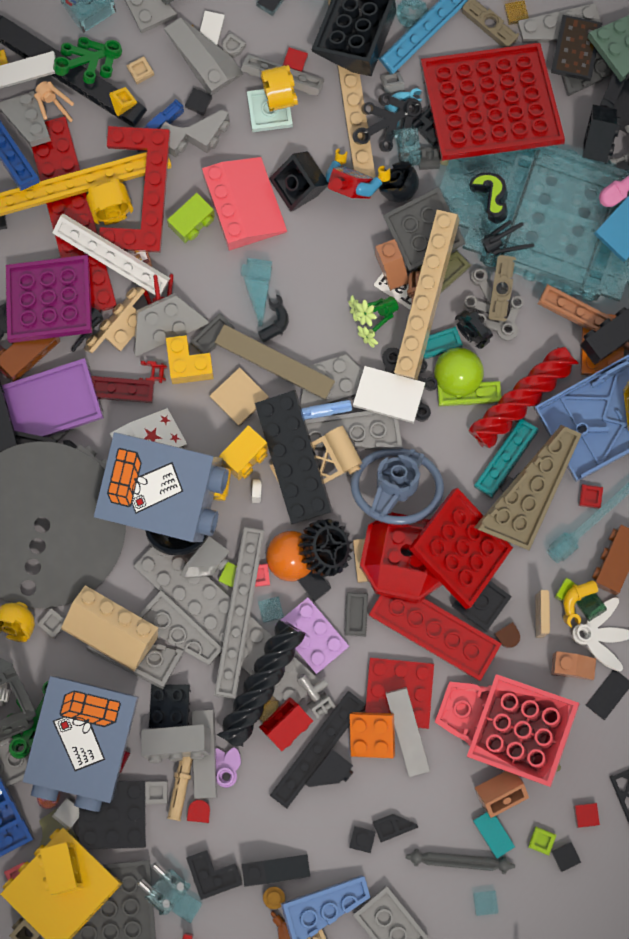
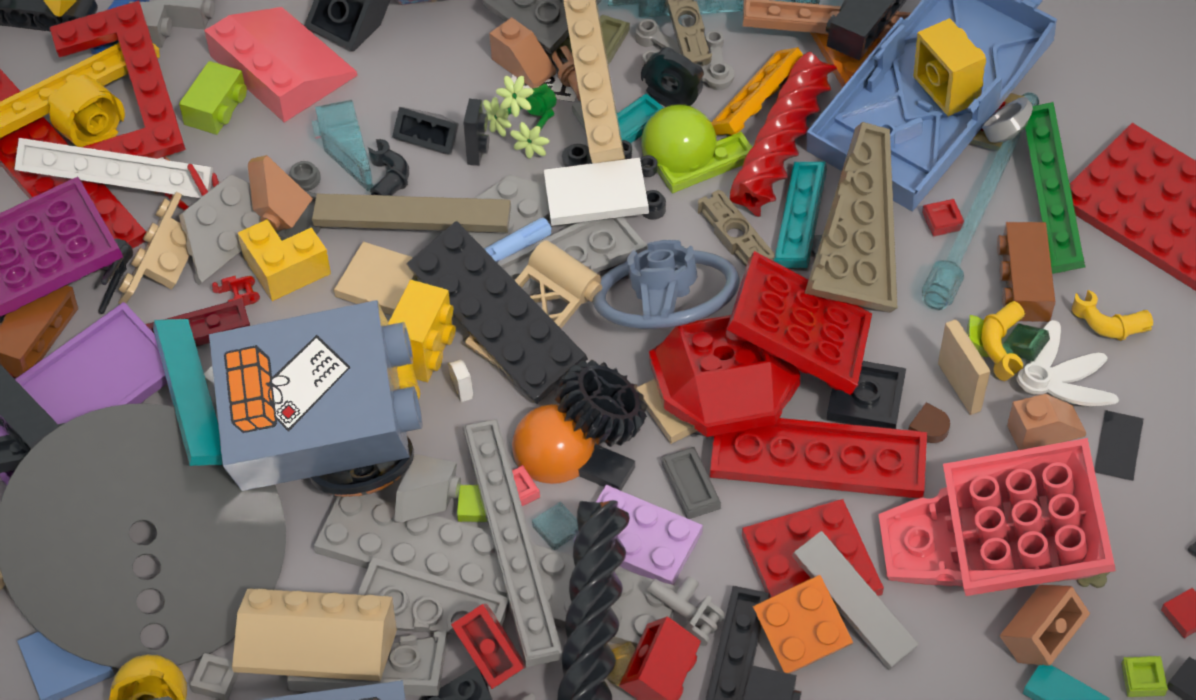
camera: 20 degrees left, 25 degrees down
none -> teal tile [153,319,223,466]
none -> nougat slope [248,155,313,231]
none -> dark grey plate [289,161,321,191]
none -> black slope [392,107,459,154]
none -> red brick [451,603,526,689]
none -> black plate [463,98,490,166]
none -> dark tan piece [698,190,774,266]
none -> light orange plate [711,47,803,136]

